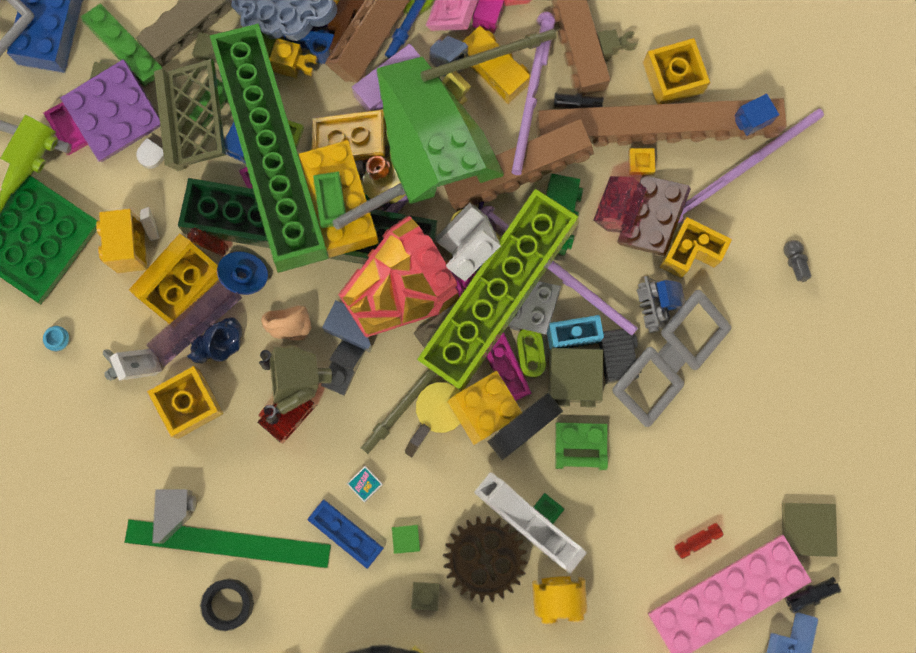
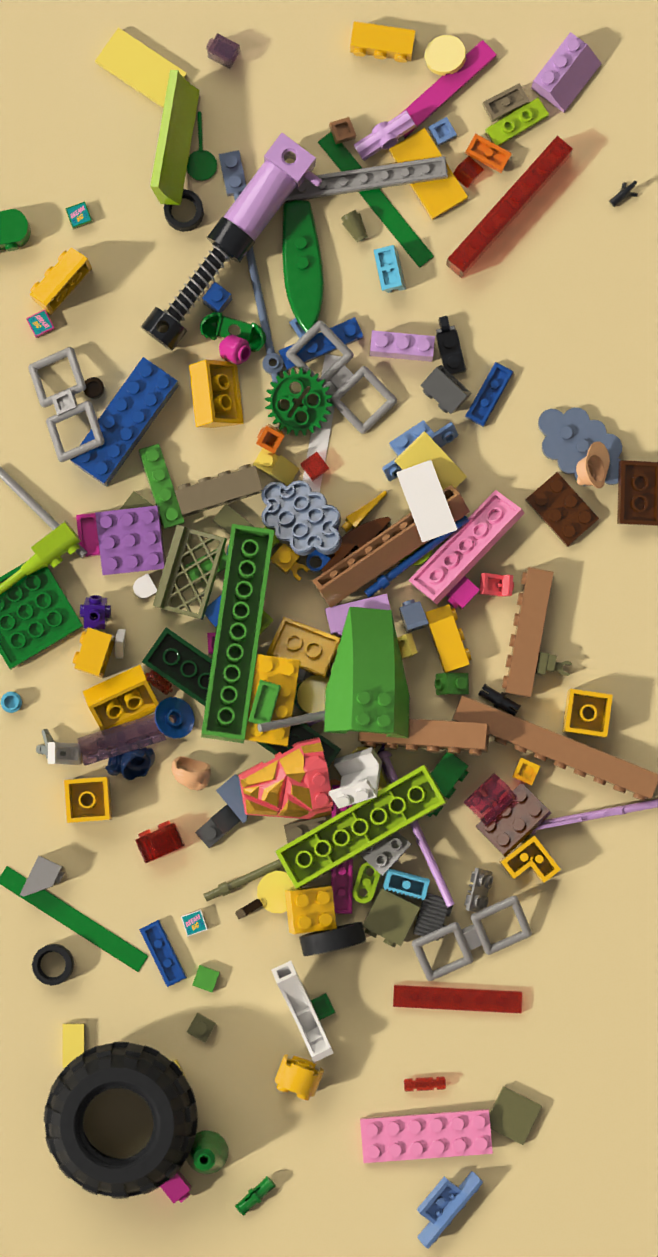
camera: 30 degrees right, 5 degrees up
olive torso [259,345,332,425] -> none
orange plate [366,156,390,180] -> none
olive bar [420,29,556,82] -> none
dark brown gear [443,516,528,603] -> none
lavender bar [512,12,555,175] -> none
bright green plate [555,422,608,470] -> none
blue slope [656,280,685,310] -> none
blue brick [734,93,779,136] -> none
dark grey axle [783,240,812,282] -> none
black pin [785,577,841,613] -> none
none -> dark purple brick [80,595,111,629]
none -> clear red tile [393,985,522,1013]
none -> bright green bracket [435,673,469,695]

